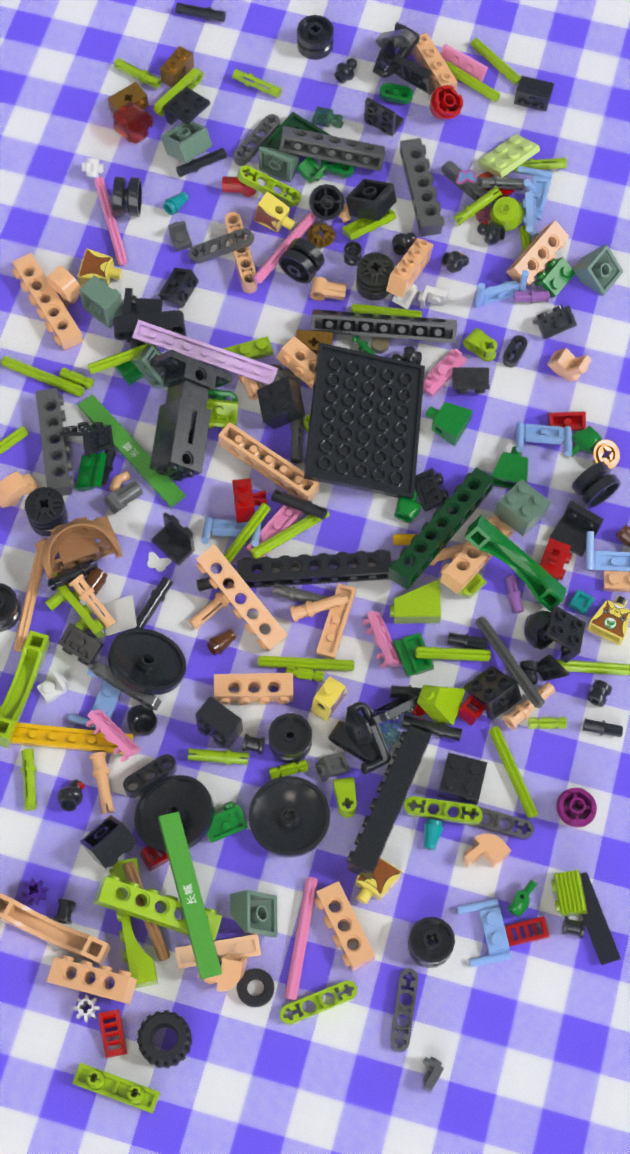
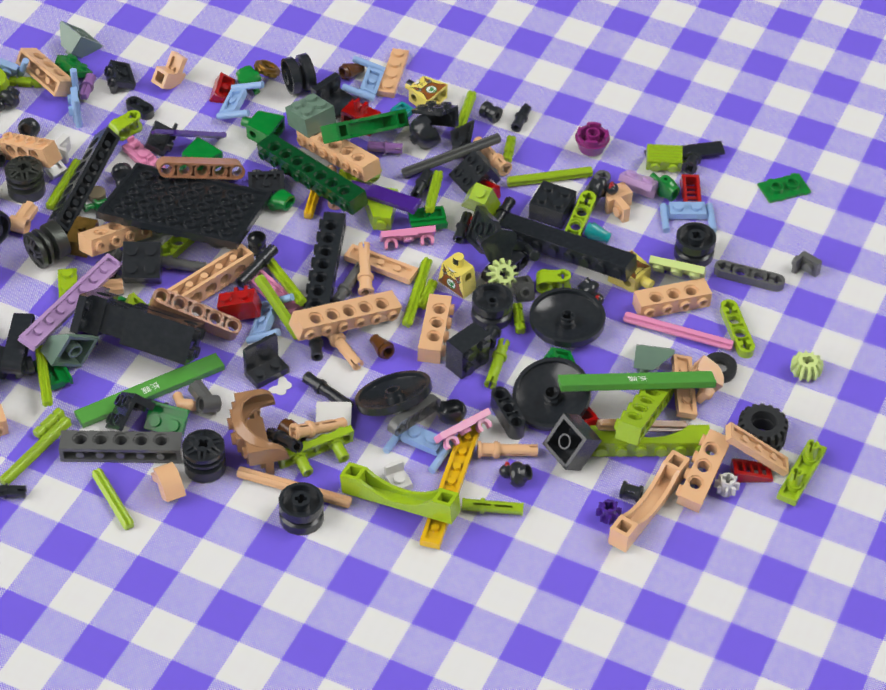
camera: 80 degrees left, 20 degrees down
black bracket [58,623,104,666] -> none
none -> pearl dark grey wheel [23,220,71,269]
none -> nougat beam [150,288,242,341]
none -> dark purple piece [151,129,227,140]
none -> nougat beam [156,156,245,180]
none -> black wheel [247,231,266,256]
none -> dark purple piece [351,180,423,214]
none -> yellowish green gear [486,258,519,288]
none -> black animal [577,277,604,304]
none -> black animal [588,177,619,199]
none -> lavender bracket [618,170,659,199]
none -> yellowish green plate [649,255,707,280]
none -> light nougat plate [725,422,789,477]
none -> green piece [757,173,811,203]
none -> yellowish green gear [790,350,824,382]

